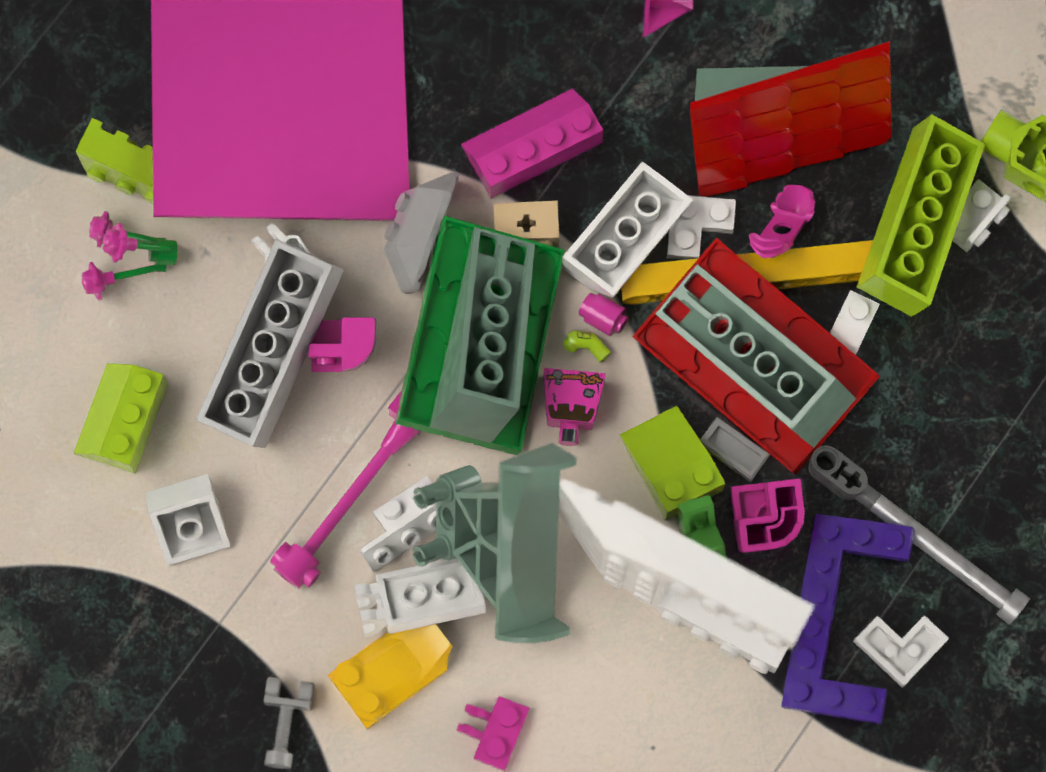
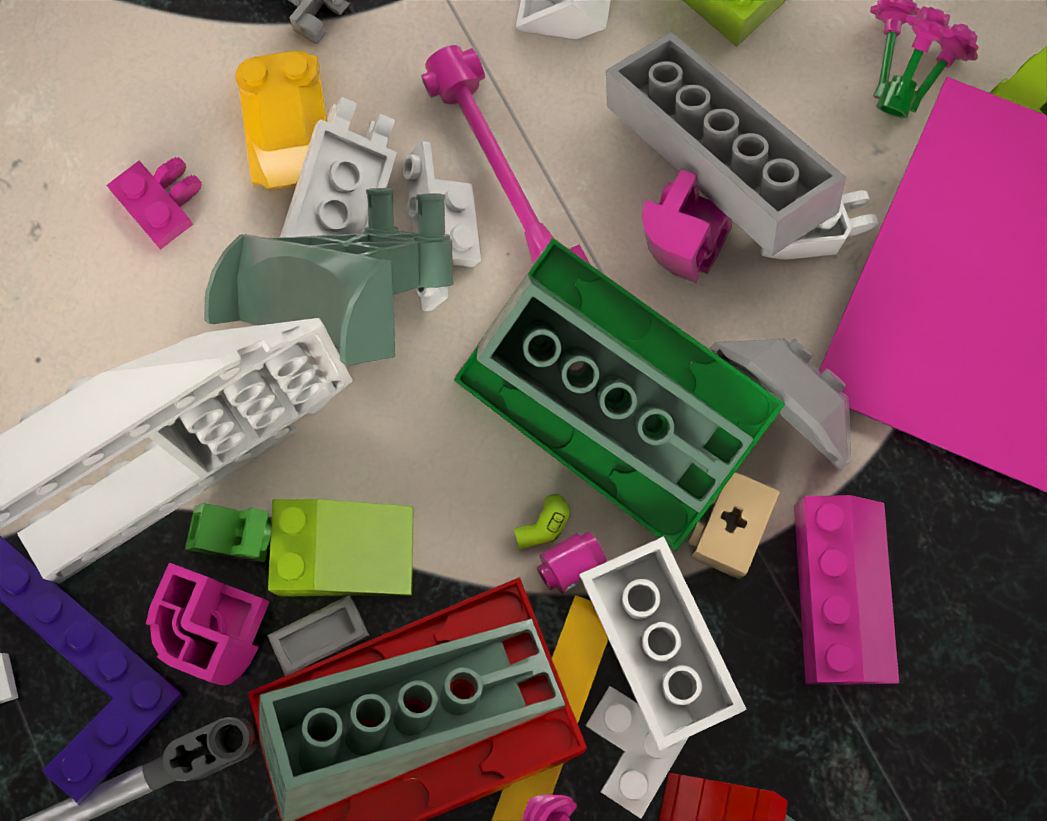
camera: 120 degrees right, 0 degrees up
dark pink torso [543,368,606,446] -> none

